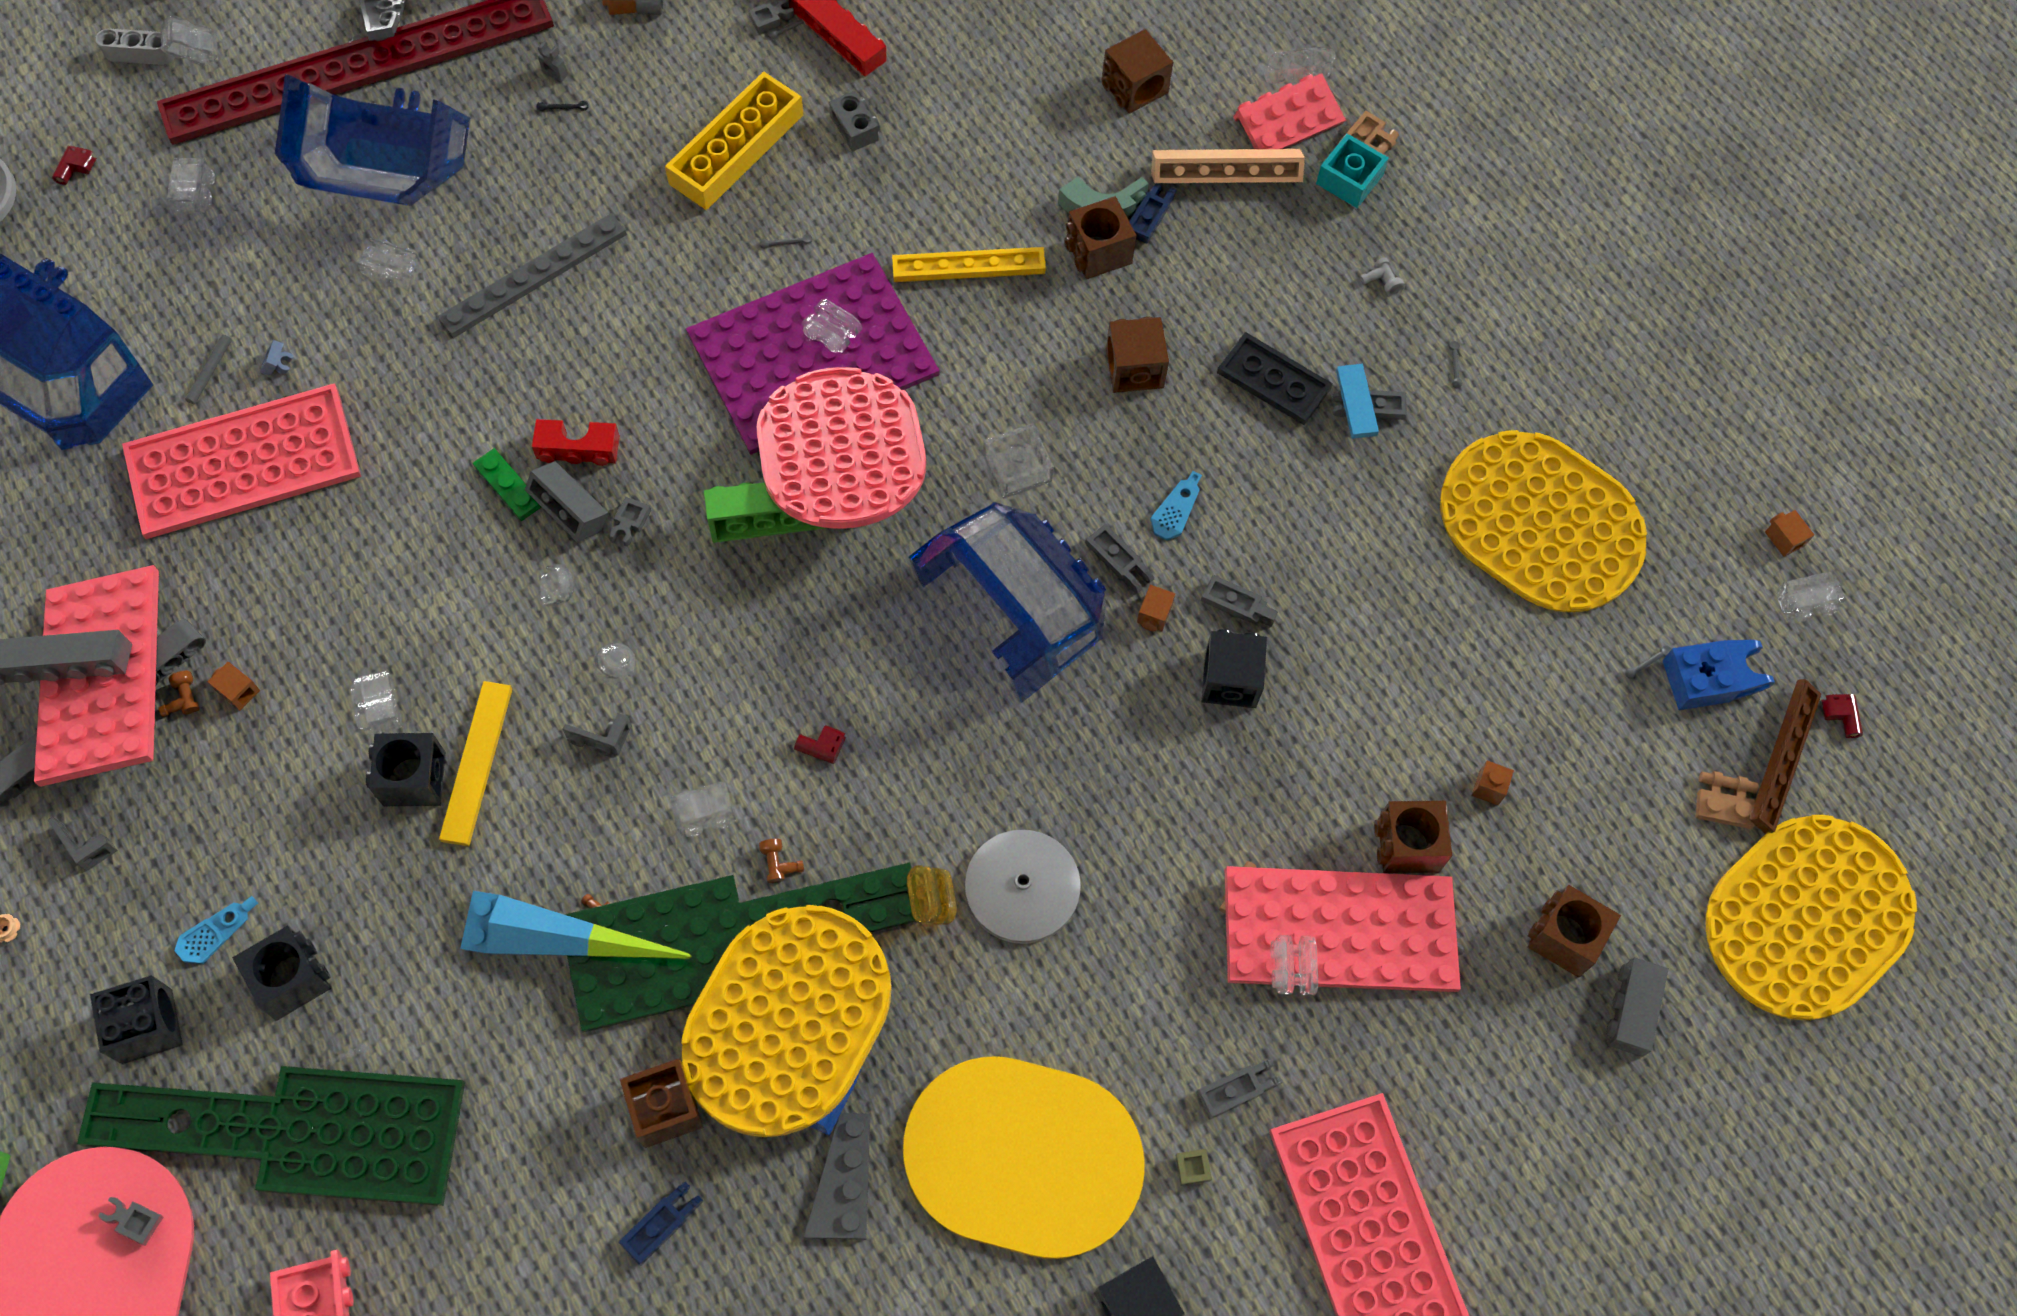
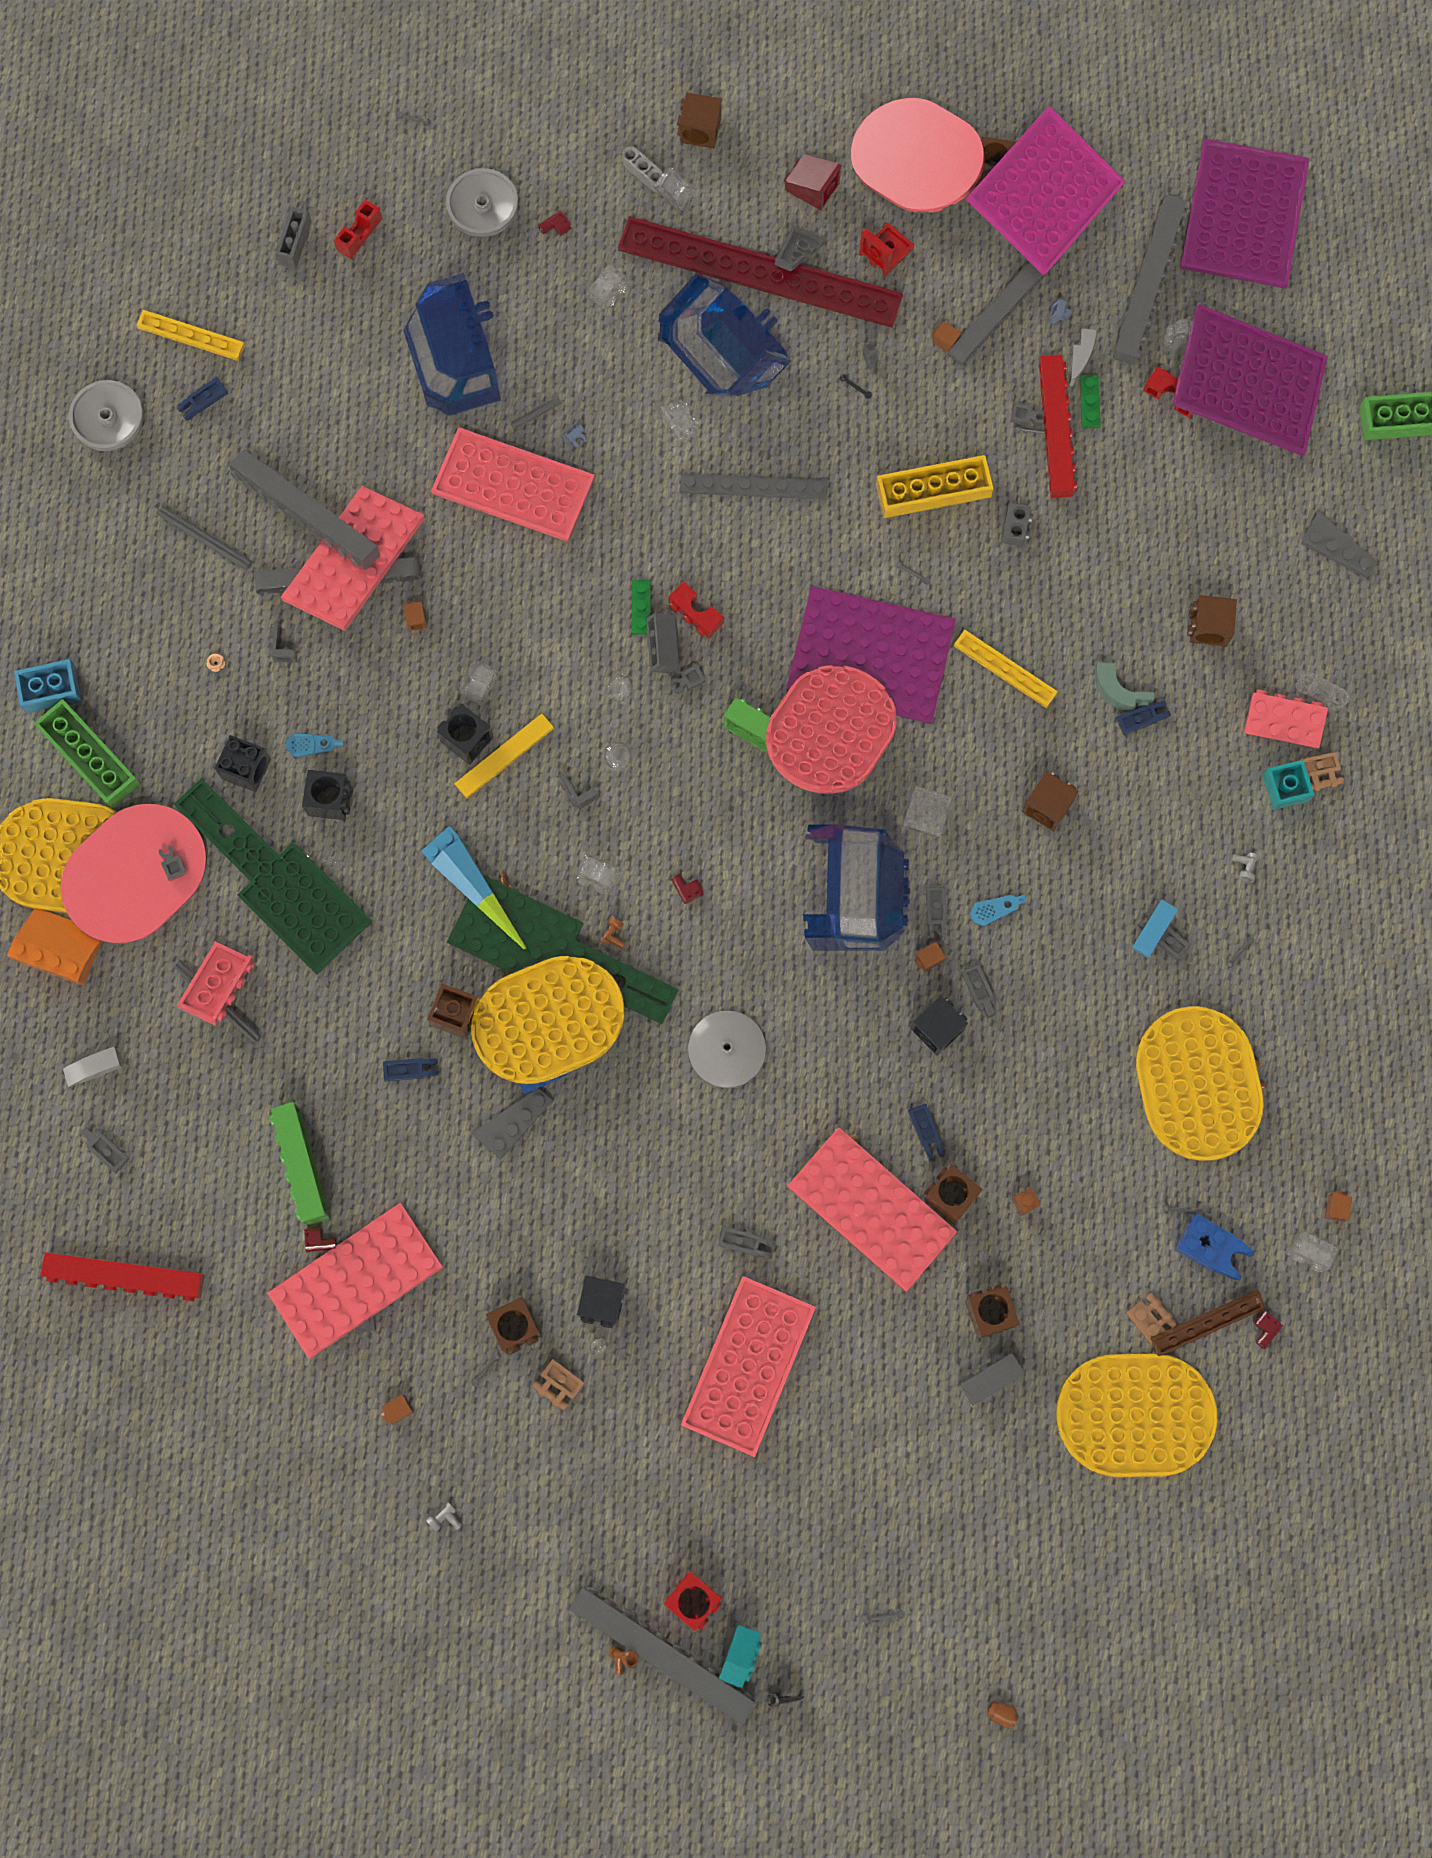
camera: 45 degrees right, 10 degrees up
dark orange piece [158,671,200,717] -> none
clear brick [802,299,862,352] -> none
yellow tile [903,1056,1145,1259] -> none
clear yellow brick [907,865,957,925] -> none
reddish brown brick [1064,196,1136,280] -> none
light nougat brick [1151,149,1305,183] -> none
olive plate [1175,1149,1212,1186] -> none
black plate [1217,332,1333,425] -> none
clear brick [1270,935,1318,995] -> none
none -> dark blue hinge [907,1103,945,1161]

